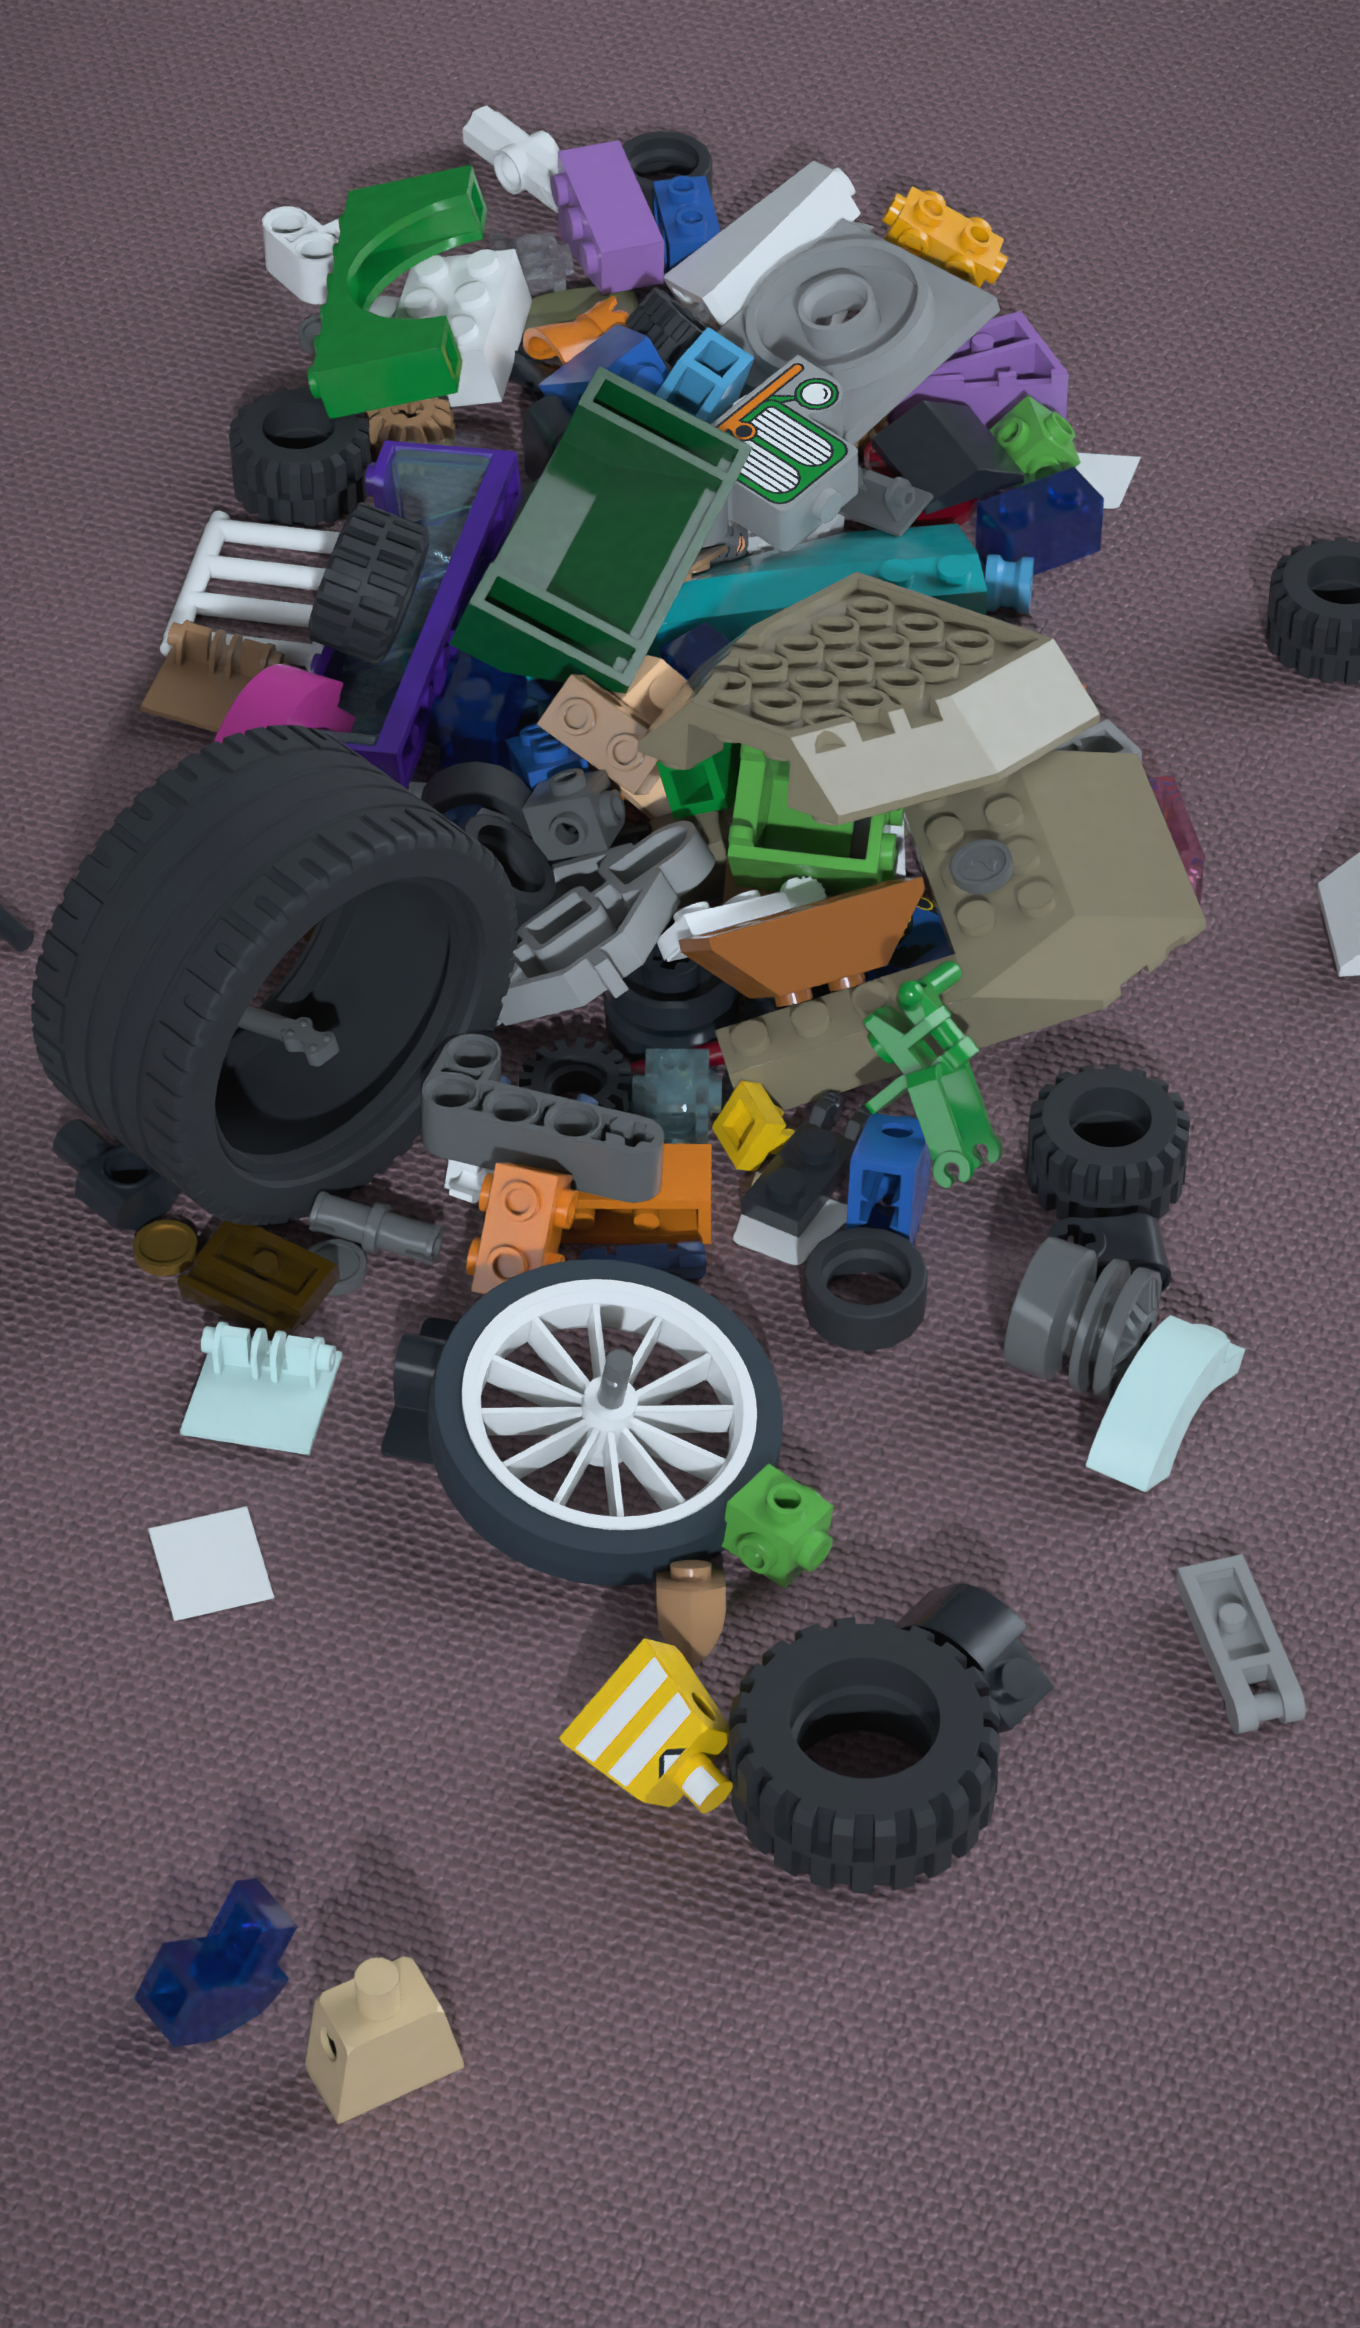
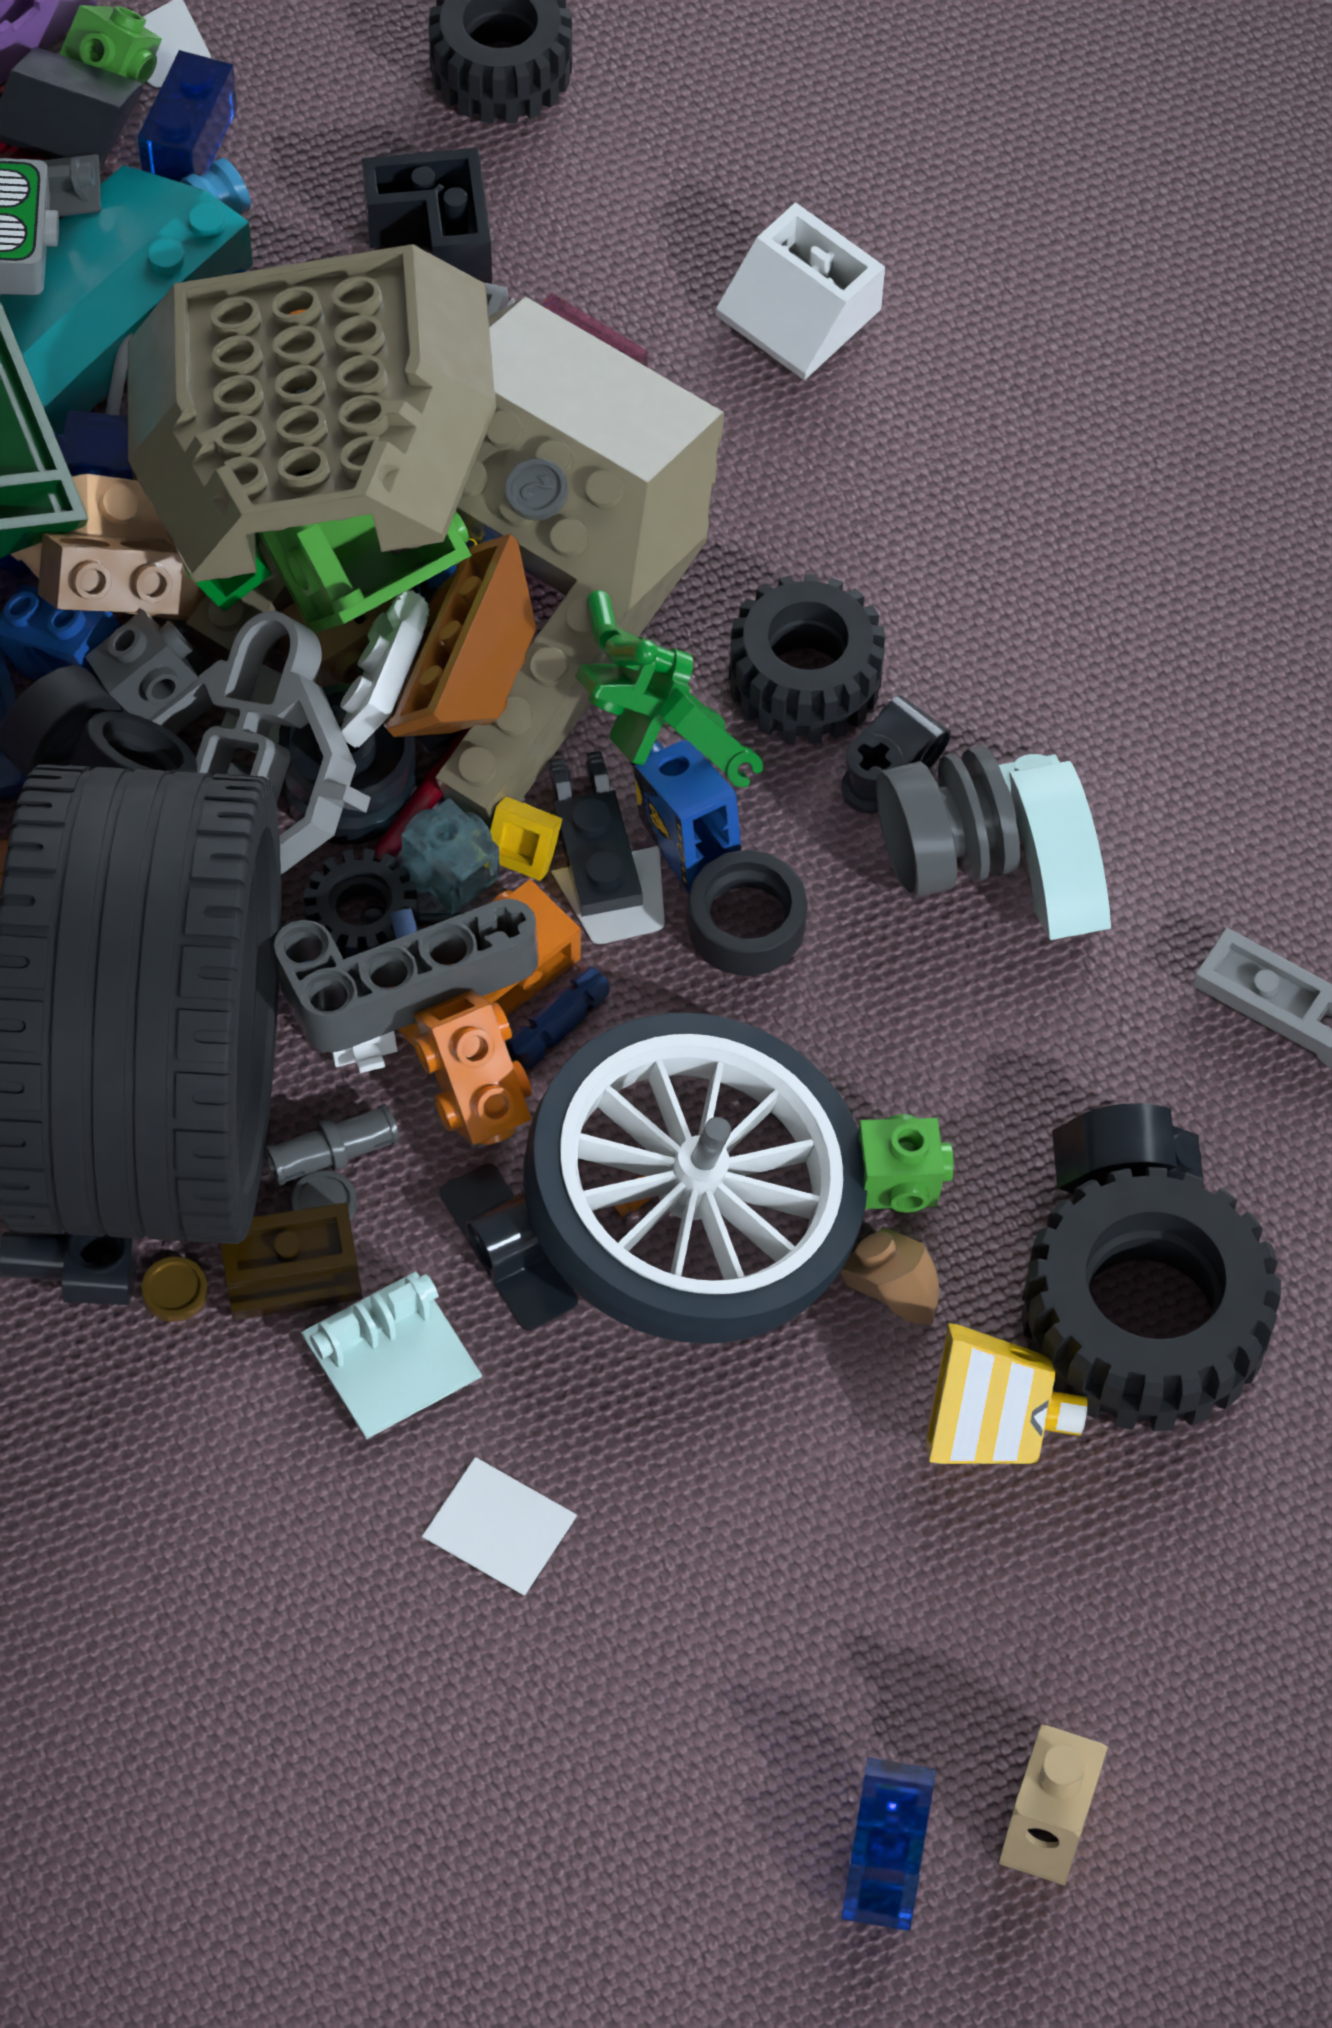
camera: 45 degrees left, 15 degrees up
none -> black brick [362,148,492,284]

